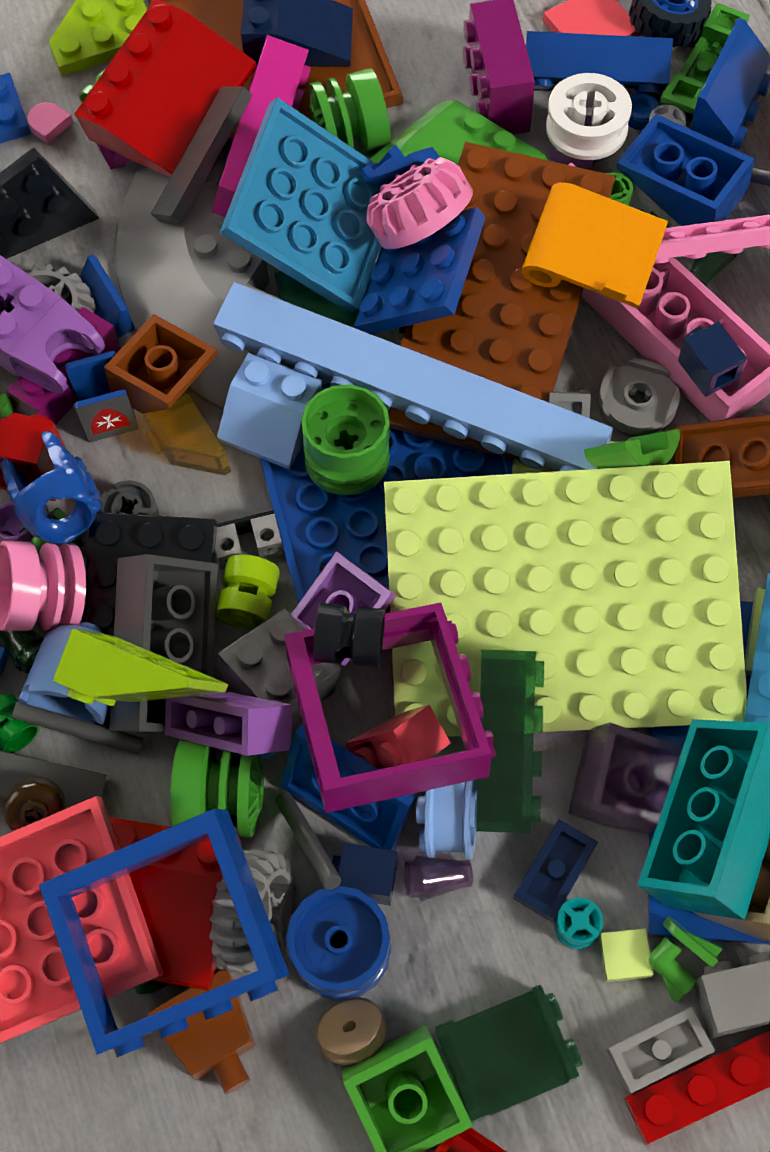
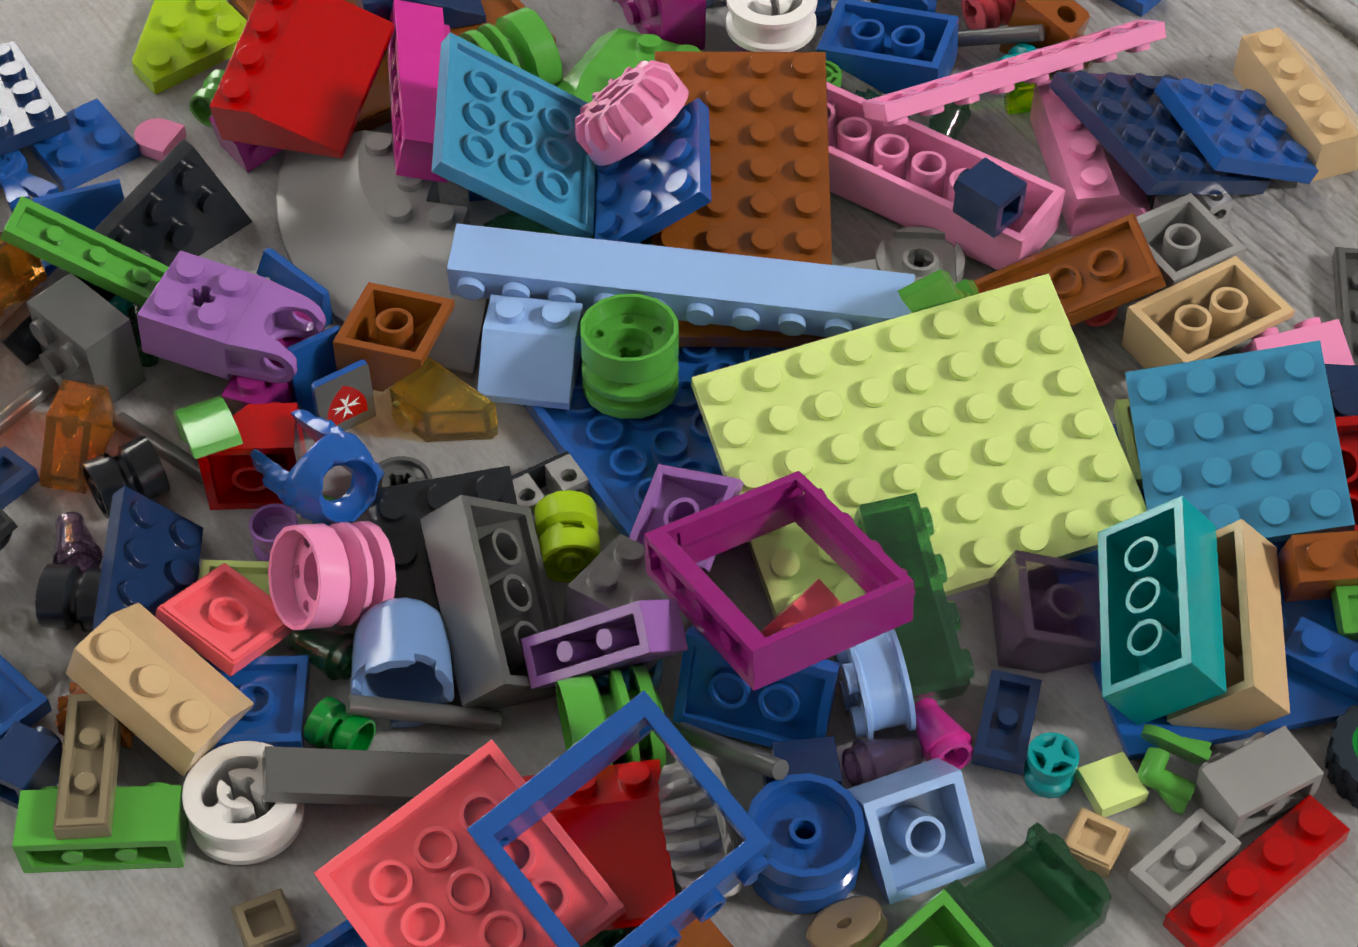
camera: 20 degrees left, 15 degrees down
dark brown head [4,776,66,832] -> none
lime slope [52,628,228,706] -> none
dark grey tile [151,87,252,224] -> none
black wheel [313,603,385,668] -> none
blue slope [359,145,440,185] -> none
light orange door [521,182,668,308] -> none
none -> light blue slope [847,758,987,905]
none -> dark pink cone [914,698,973,769]
none -> tan tile [1059,807,1130,879]

